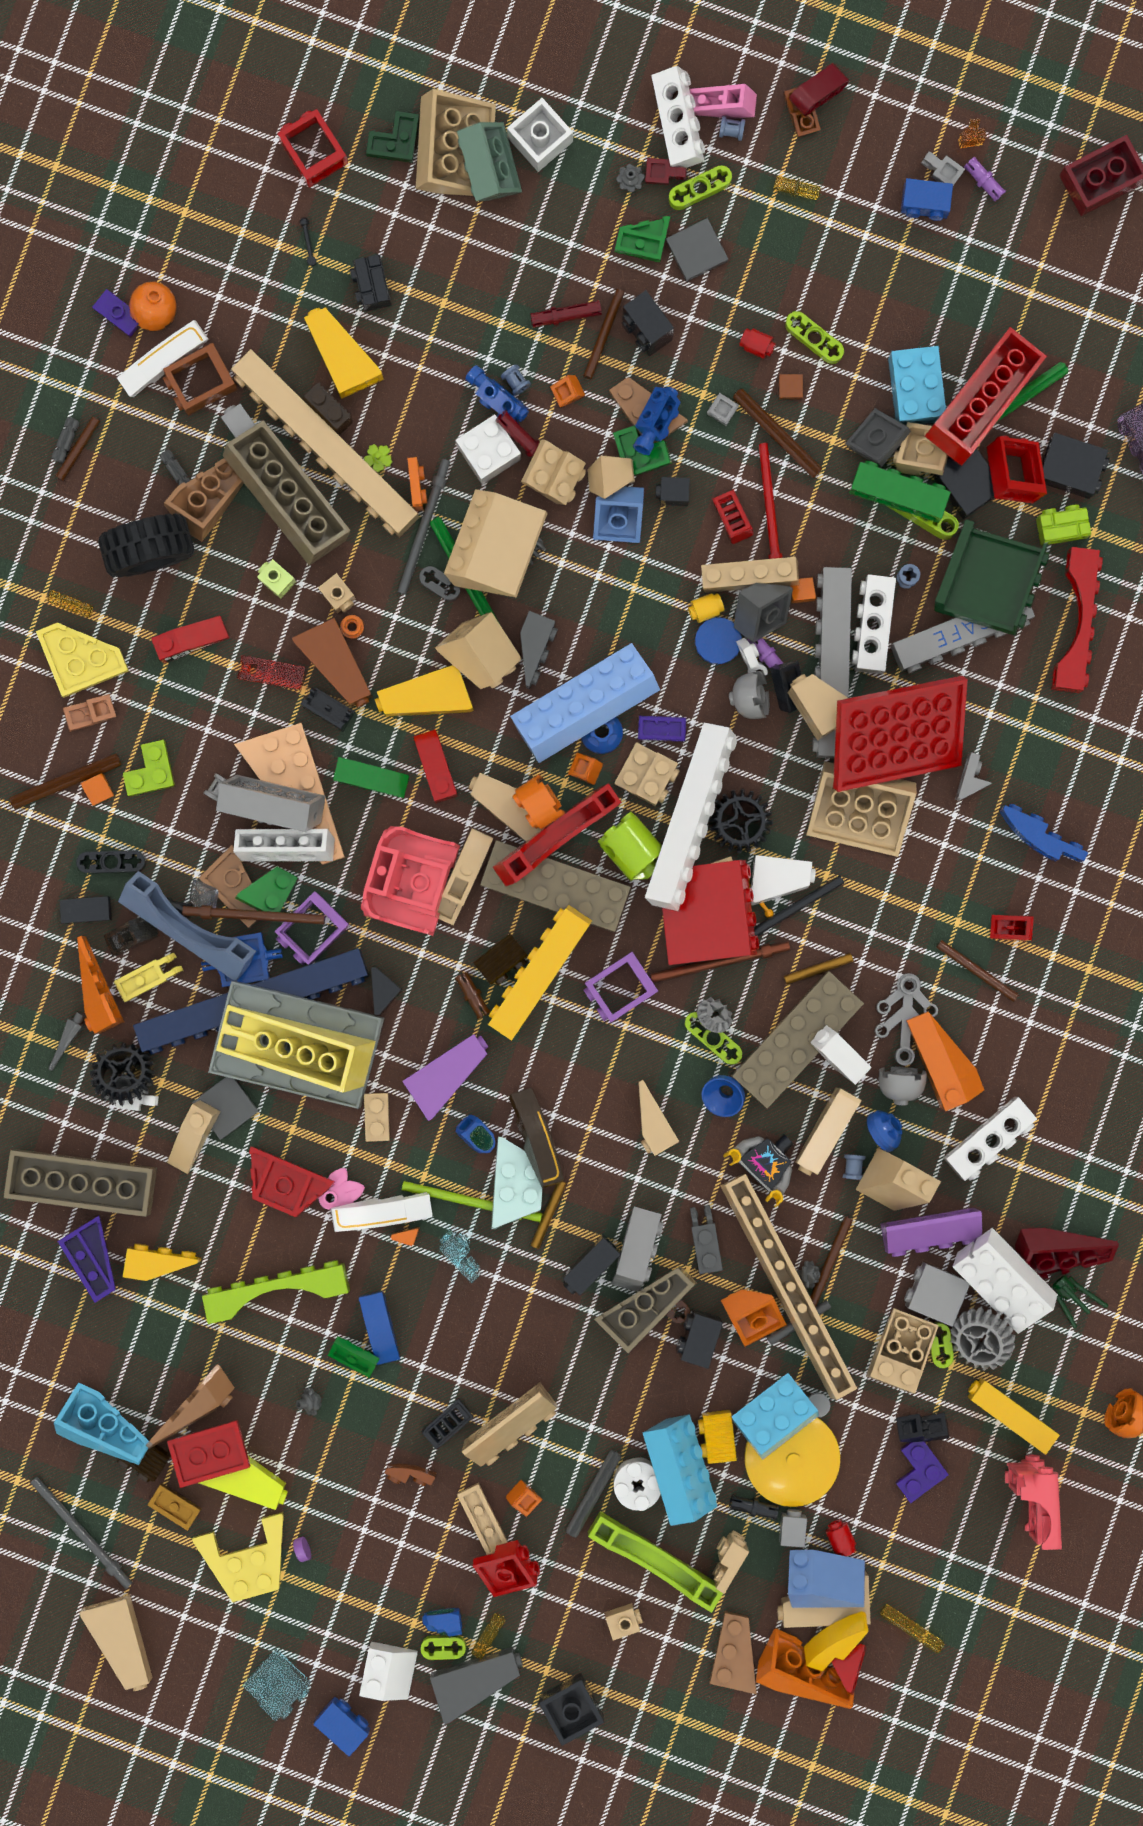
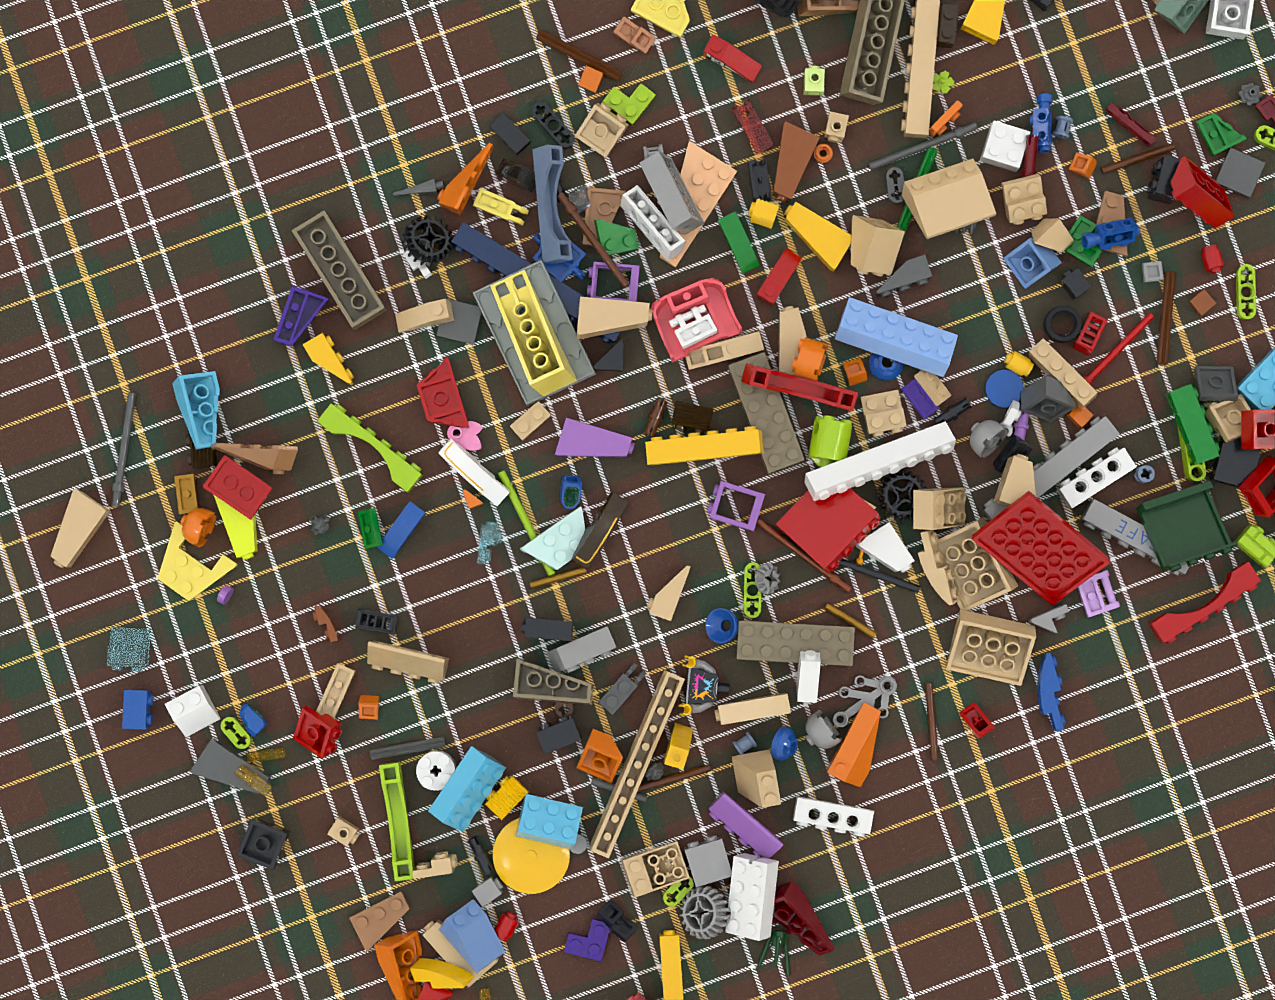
camera: 50 degrees right, 0 degrees up
none -> orange cylinder [180,508,216,548]
none -> clear yellow axle [235,764,272,796]
none -> tan plate [575,102,629,158]
none -> tan slope [576,297,653,339]
none -> yellow slope [664,723,693,770]
none -> white plate [669,304,718,349]
none -> yellow brick [748,199,779,229]
none -> tan slope [913,487,966,530]
none -> tan plate [914,370,951,406]
none -> tan slope [918,530,959,605]
none -> black pin [933,397,972,424]
none -> tan slope [946,609,1036,686]
none -> black tyre [1043,306,1082,343]
none -> lavender plate [1077,570,1120,617]
none -> red slope [1171,156,1235,229]

